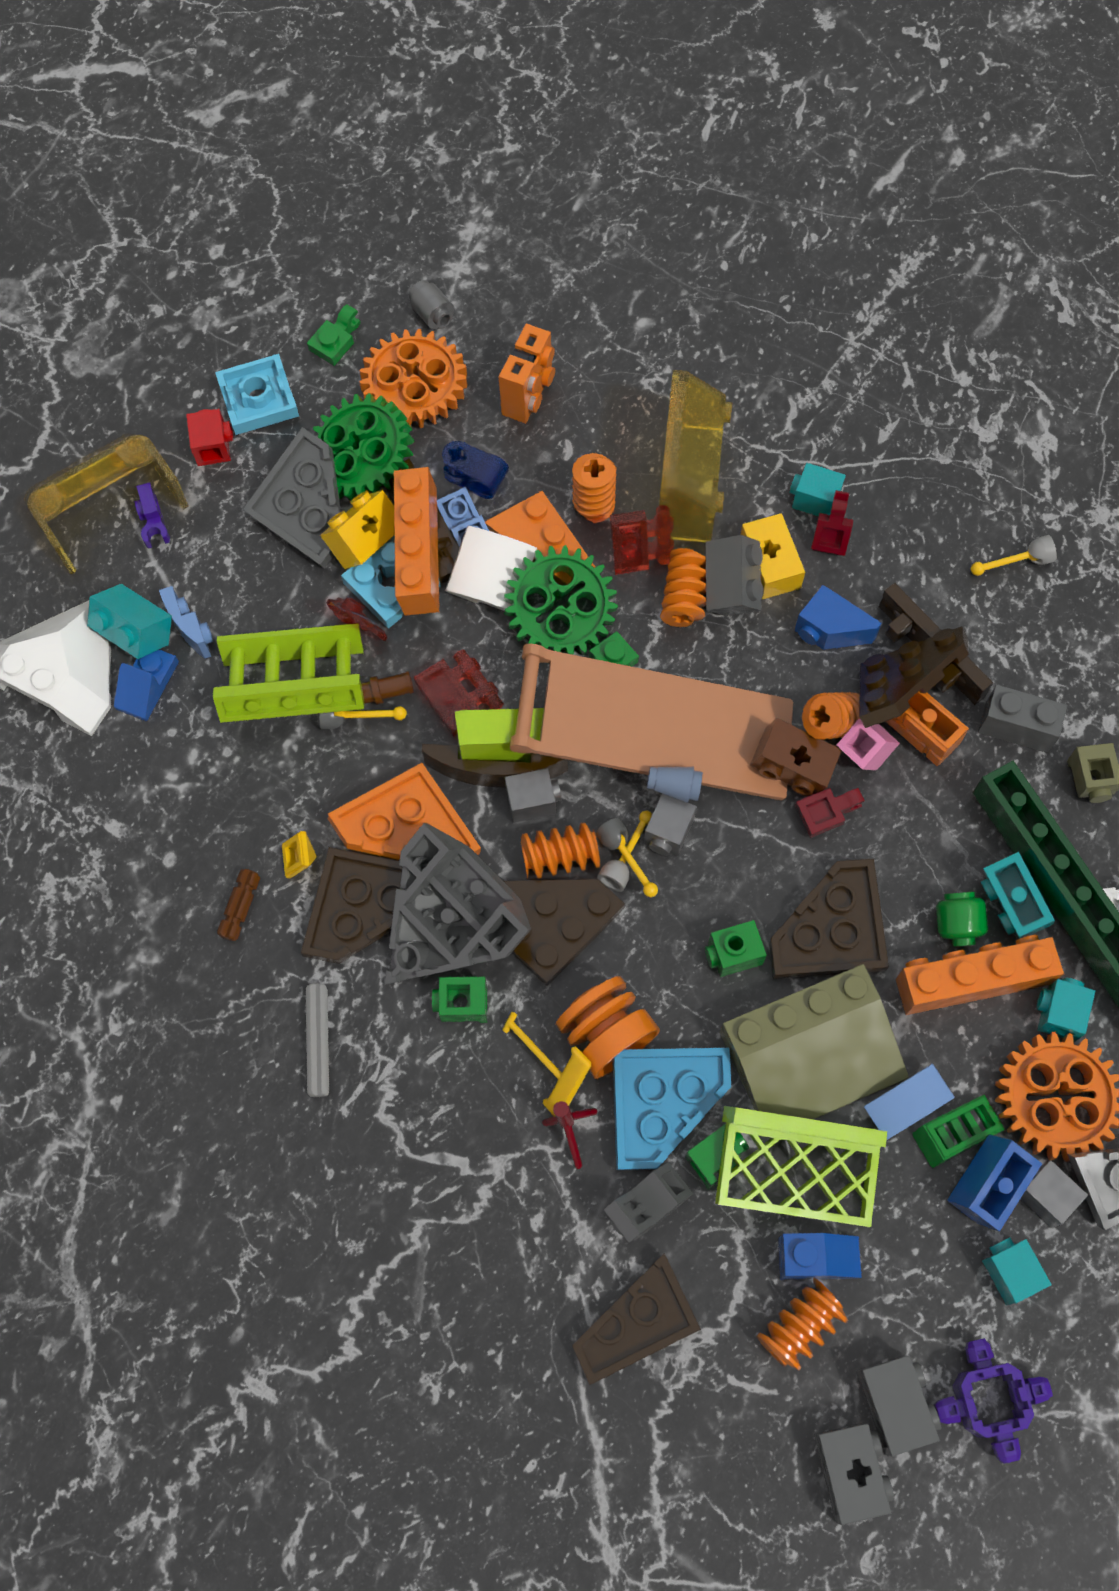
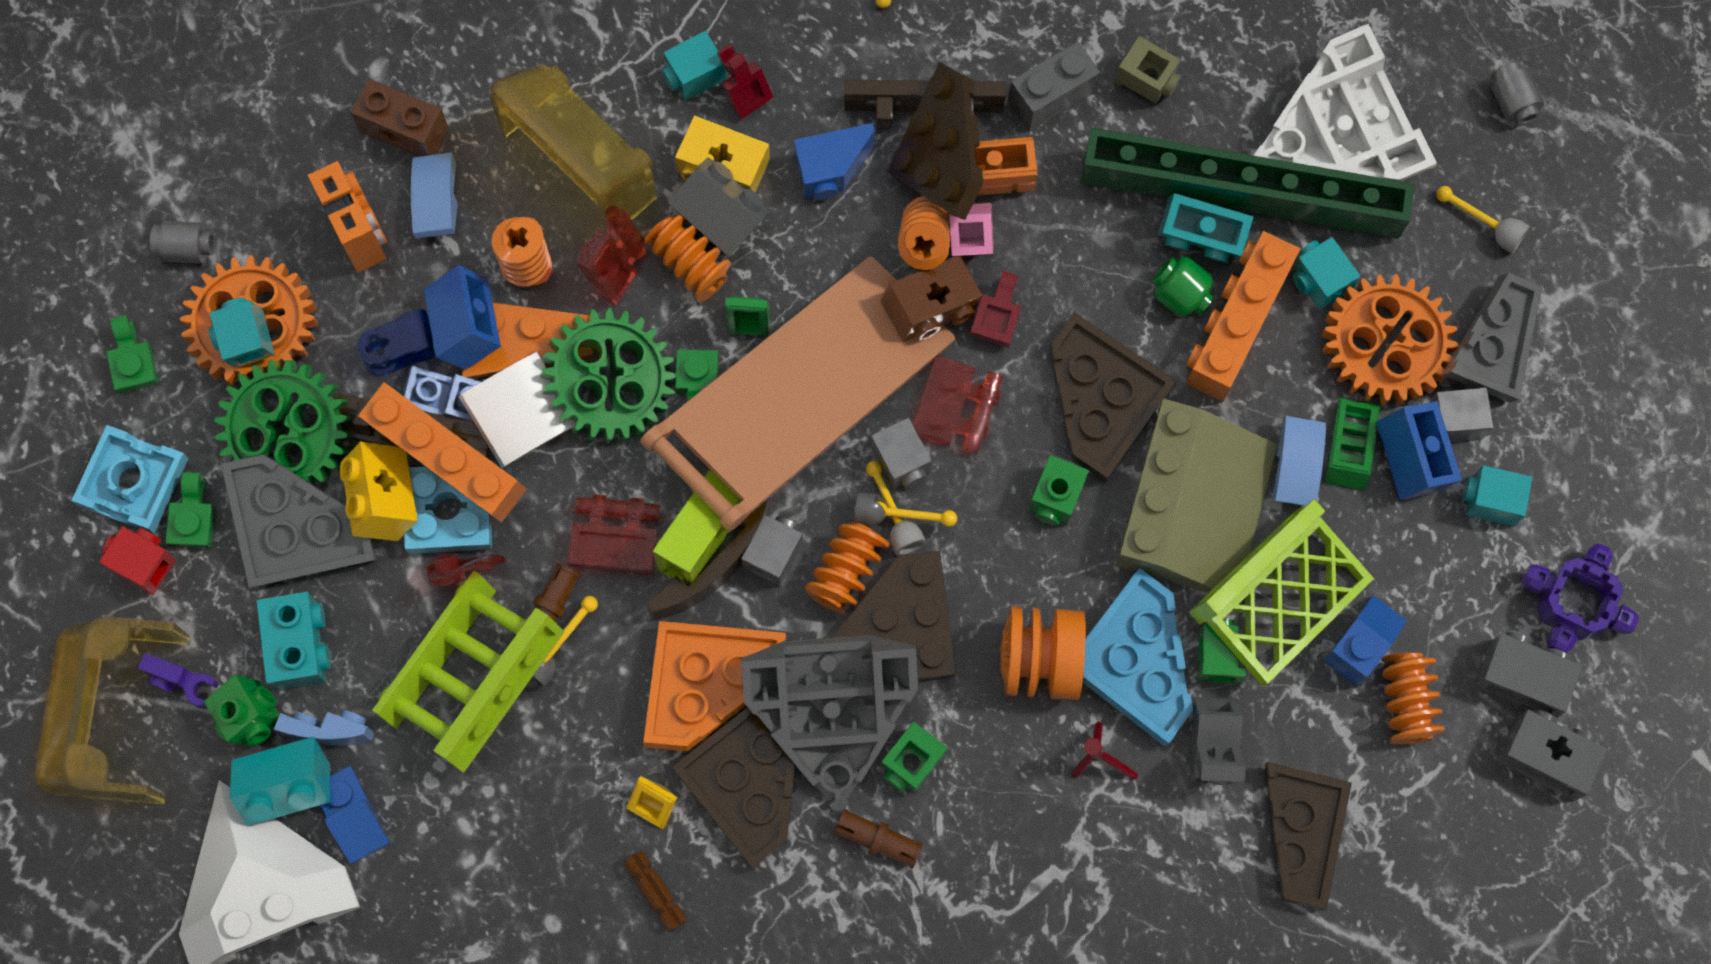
camera: 55 degrees left, 5 degrees up
light grey axle [306,983,329,1097] -> none
yellow piece [502,1012,592,1116] -> none
sand blue cone [647,766,703,803] -> none
none -> green plate [166,472,216,548]
none -> green brick [204,674,280,747]
none -> teal brick [209,298,275,368]
none -> teal brick [256,592,331,691]
none -> reddish brown brick [350,79,449,157]
none -> medium blue slope [411,152,458,239]
none -> blue brick [424,265,501,370]
none -> green slope [725,297,771,336]
none -> reddish brown pin [833,808,924,869]
none -> clear red plate [913,355,1003,453]

